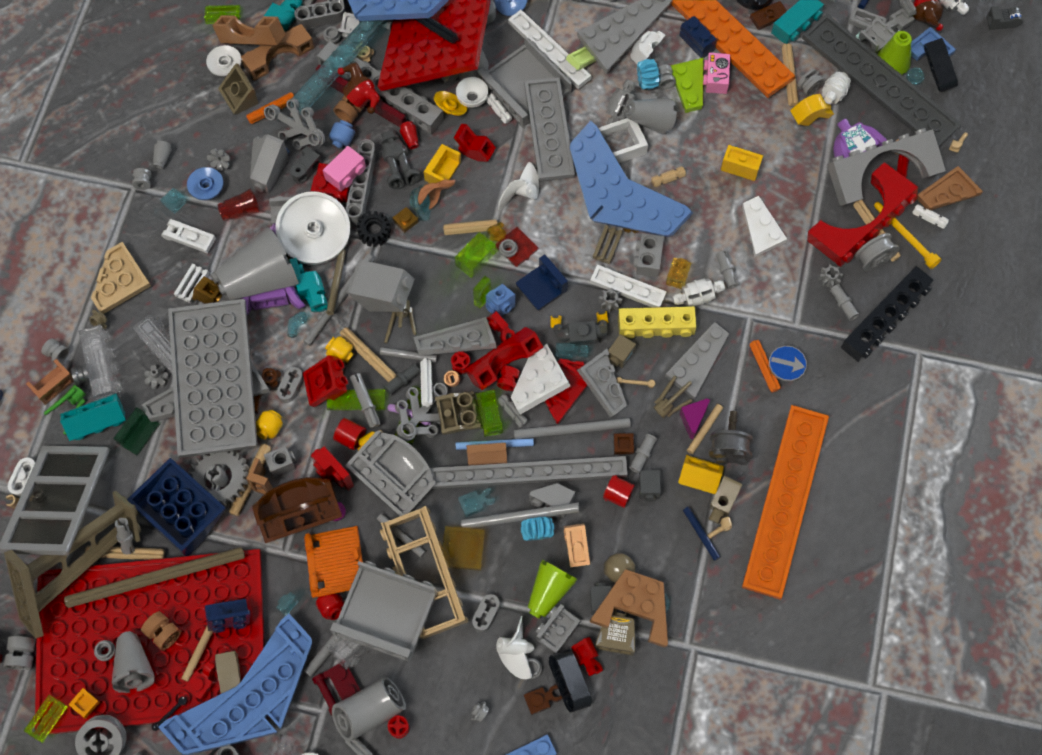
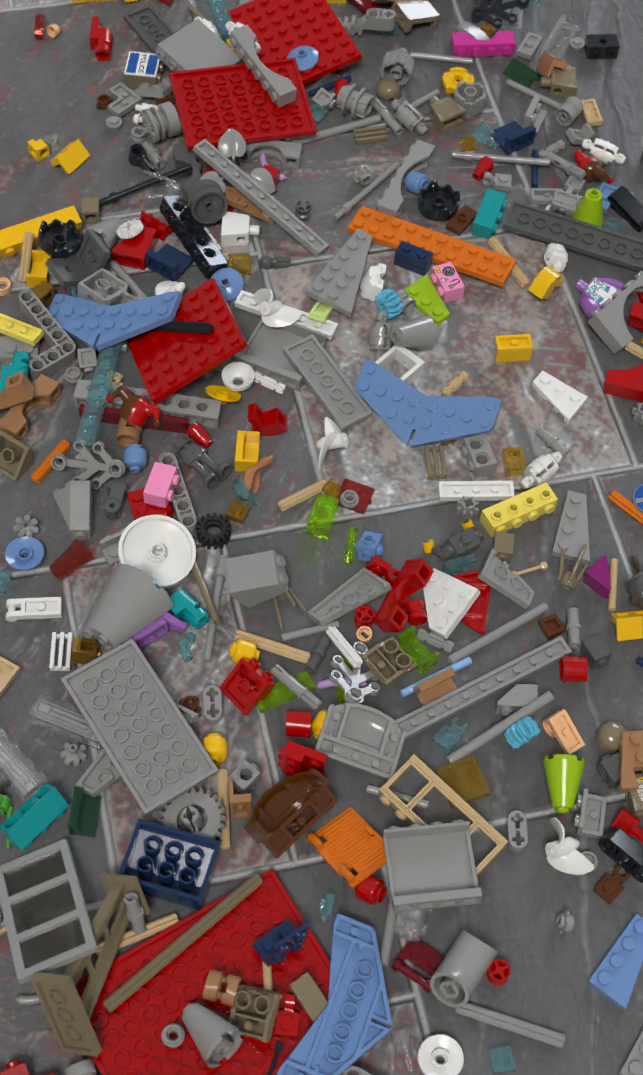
camera: 30 degrees left, 10 degrees down
dark blue bracket [516,254,568,311] -> none
light grey wheel [797,69,825,97] -> none
none -> dark tan slope [229,985,283,1043]
none -> white piece [253,288,302,327]

